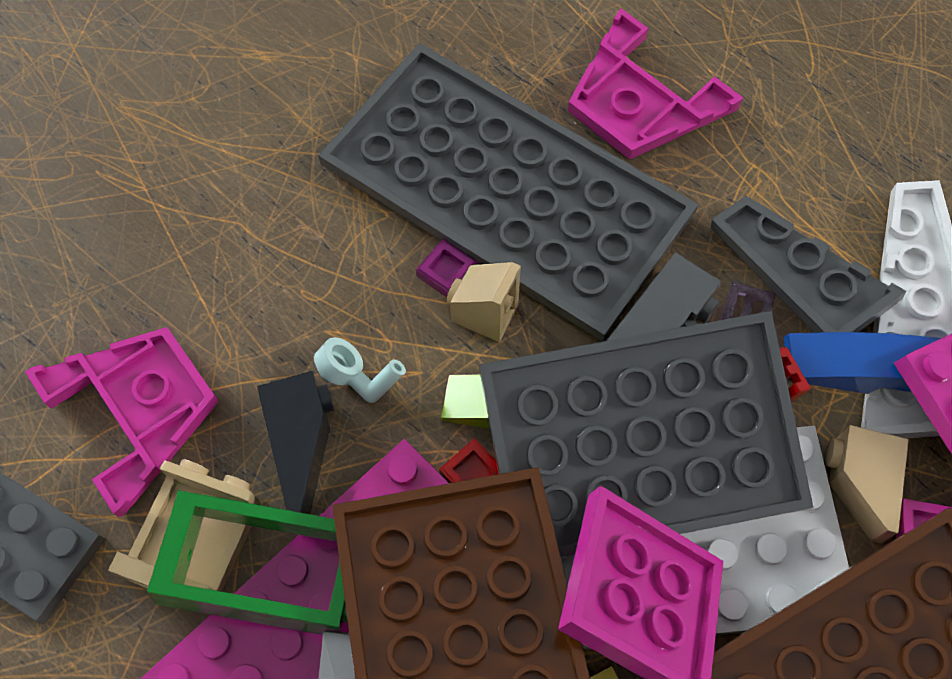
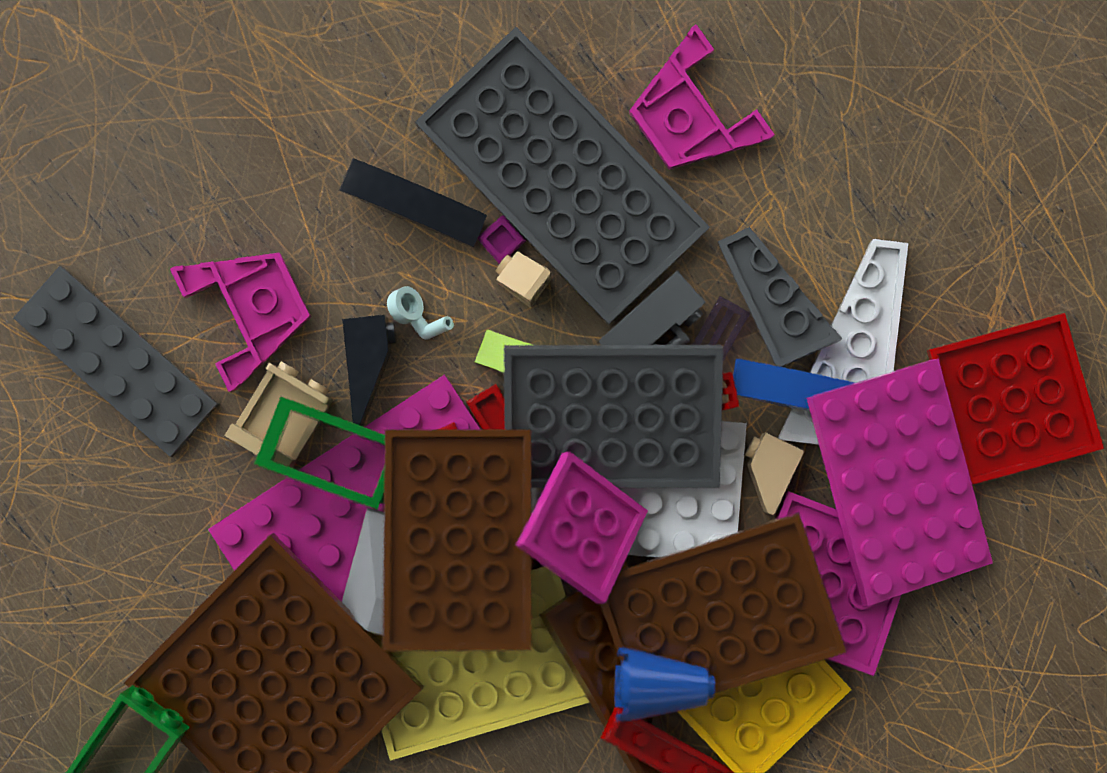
camera: 10 degrees right, 20 degrees up
none -> black slope [339,158,487,247]

